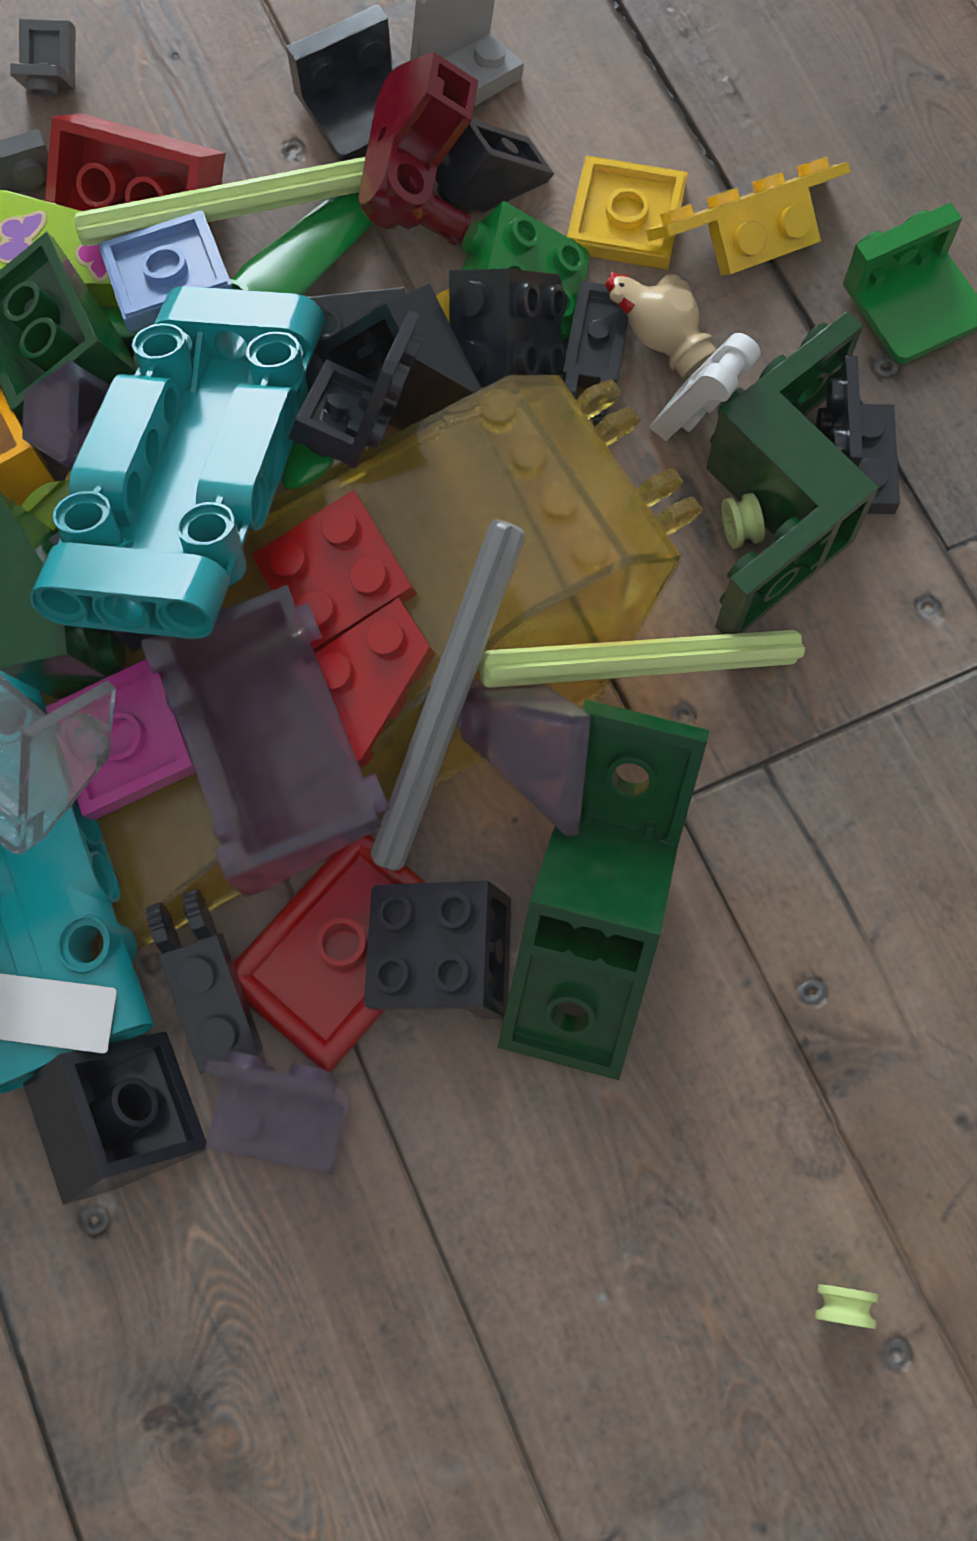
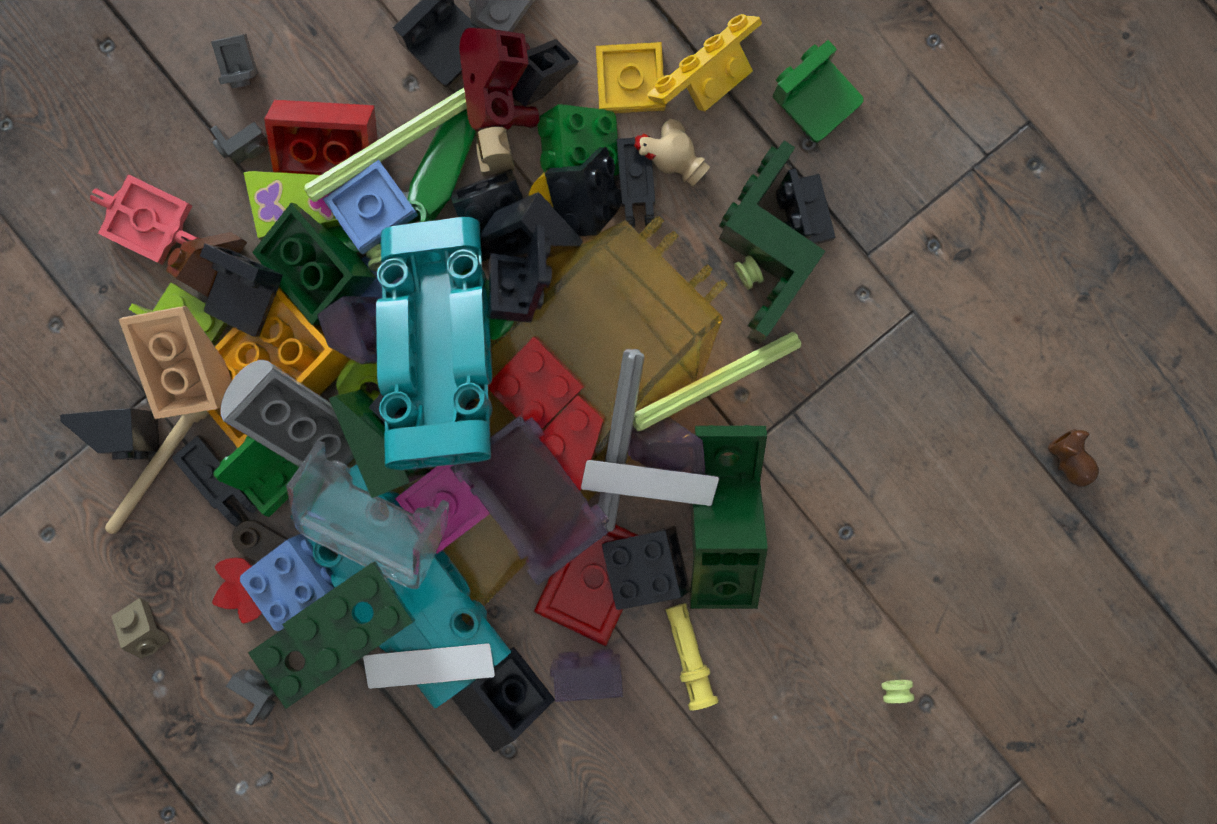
camera: 20 degrees left, 15 degrees up
black hinge [145,888,263,1075] -> none
white plate [649,333,761,441] -> none
none -> tan leg [476,127,515,176]
none -> white sticker [581,460,719,506]
none -> light yellow pin [665,603,719,710]

